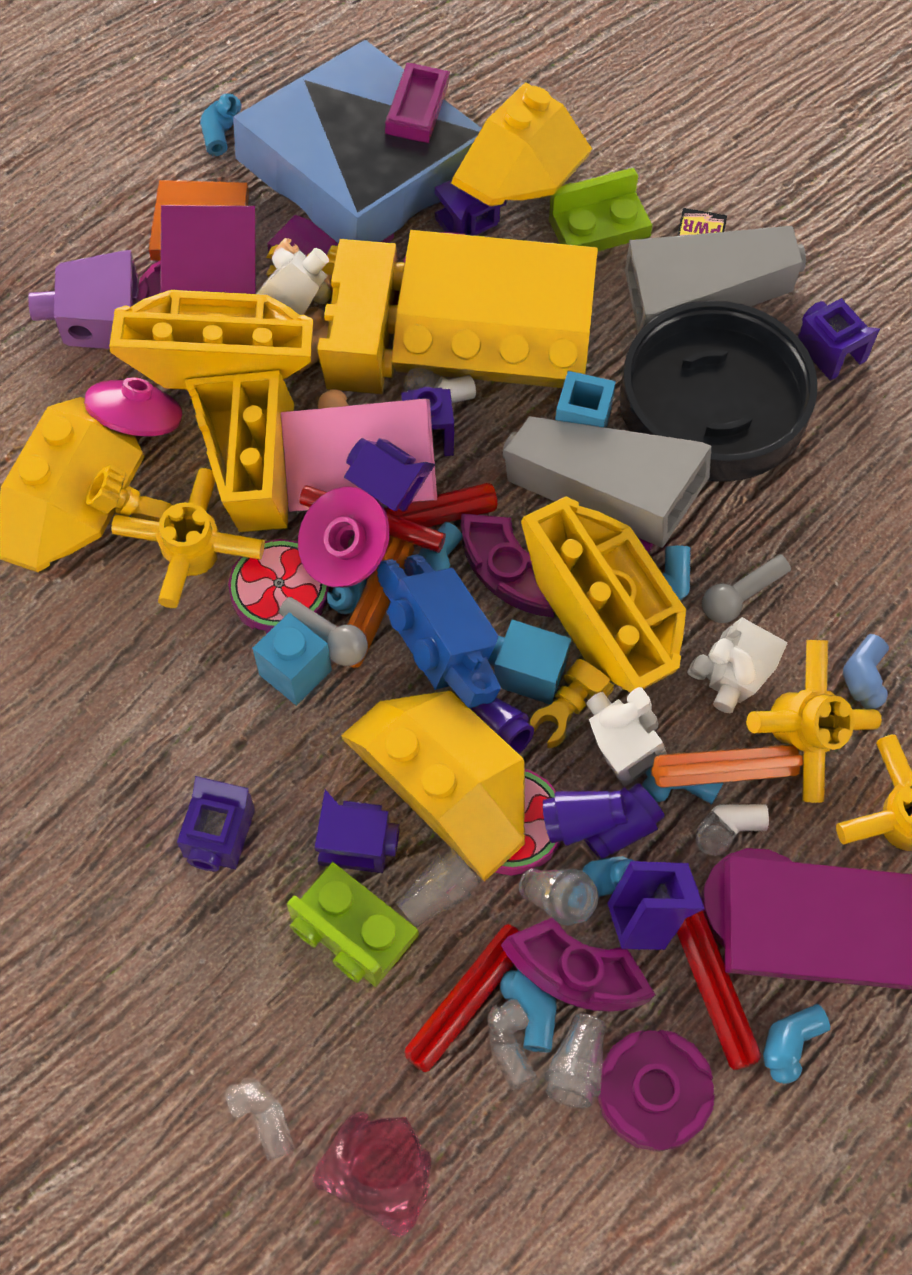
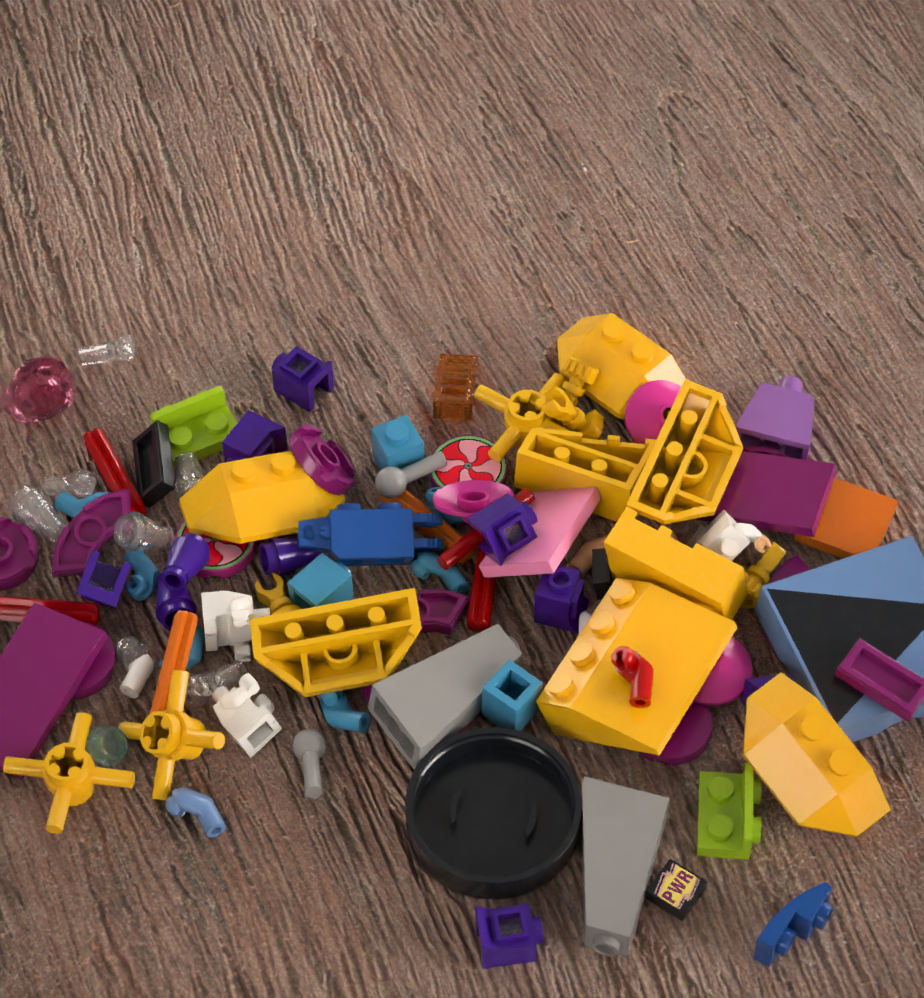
camera: 115 degrees right, 10 degrees down
none -> clear light blue plate [86,725,128,768]
none -> black tile [132,420,176,508]
none -> clear arm [186,660,247,705]
none -> magenta tile [289,424,355,495]
none -> clear orange slope [433,354,478,421]
none -> yellow piece [541,387,604,439]
none -> black tile [592,548,613,604]
none -> red arm [611,646,654,708]
none -> blue slope [753,882,834,967]

